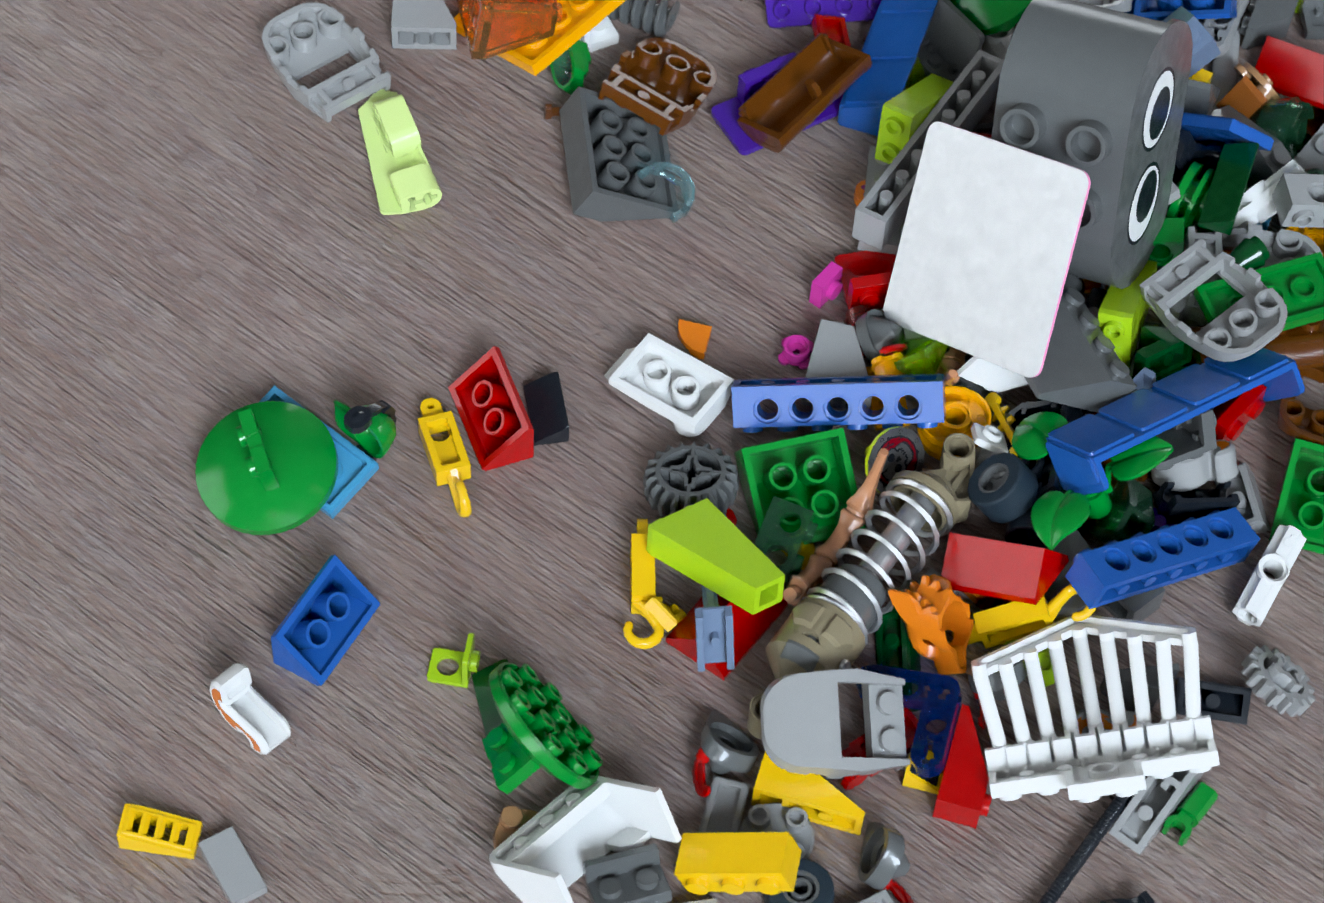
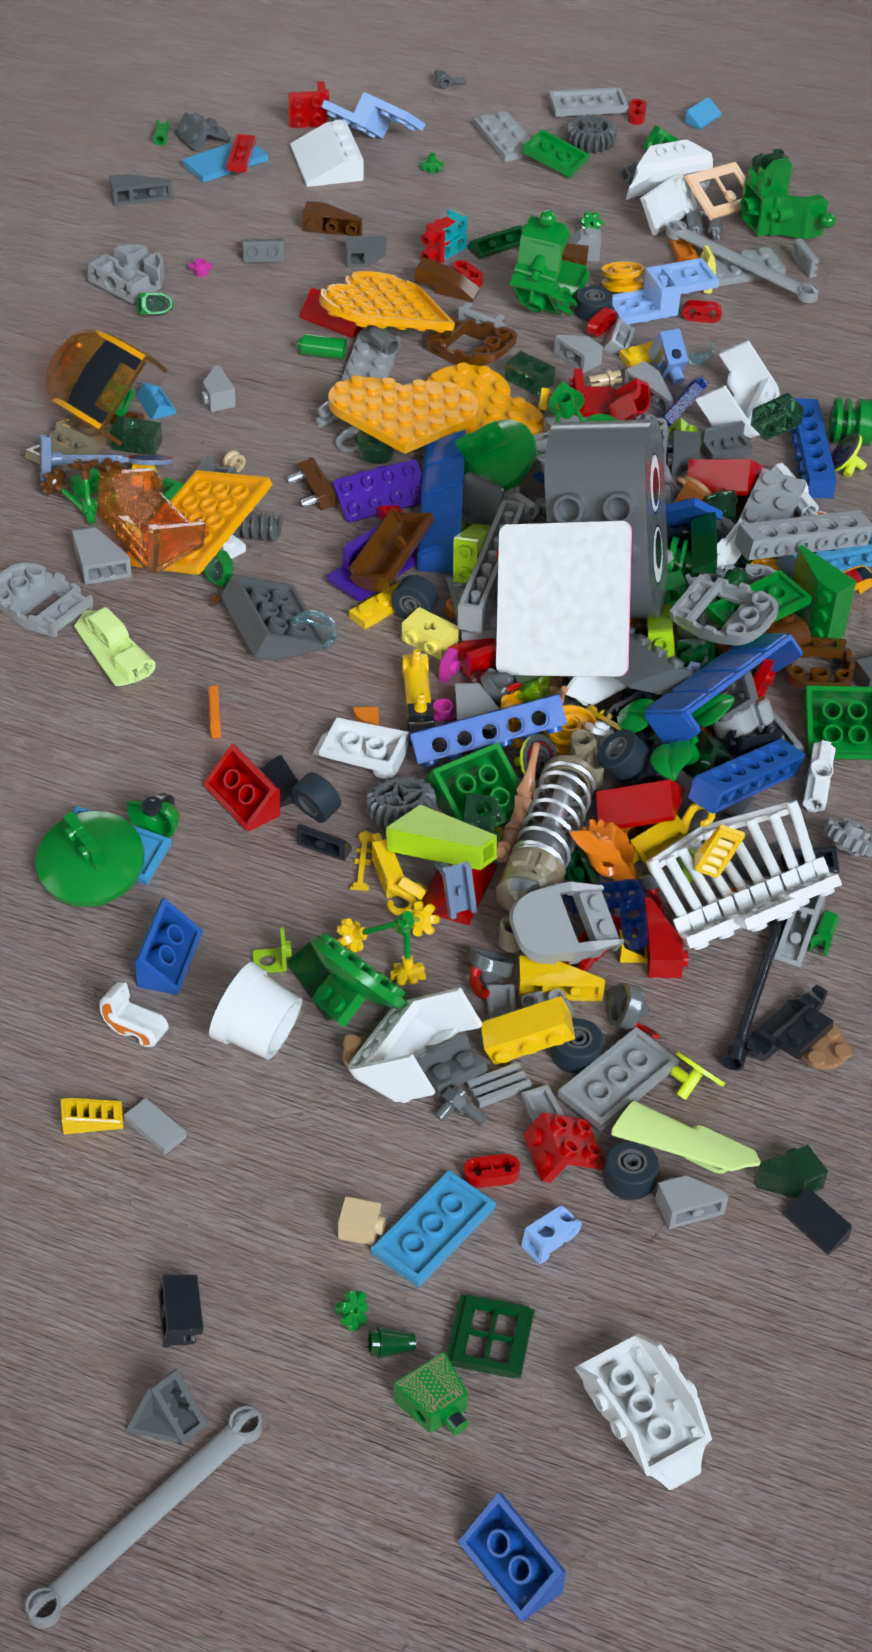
camera: 15 degrees left, 10 degrees down
yellow piece [418,398,472,518] -> none
reddish brown slope [598,37,717,136] -> none
none -> orange tile [208,685,221,739]
none -> white piece [209,962,302,1060]
none -> black wheel [291,772,342,823]
none -> black slope [297,823,352,861]
none -> yellow plant [337,901,440,986]
none -> yellow plate [349,581,401,630]
none -> yellow piece [350,831,372,891]
none -> black wheel [391,575,439,619]
none -> light yellow brick [402,607,459,660]
none -> yellow piece [402,649,435,747]
none -> yellow slope [694,824,745,878]

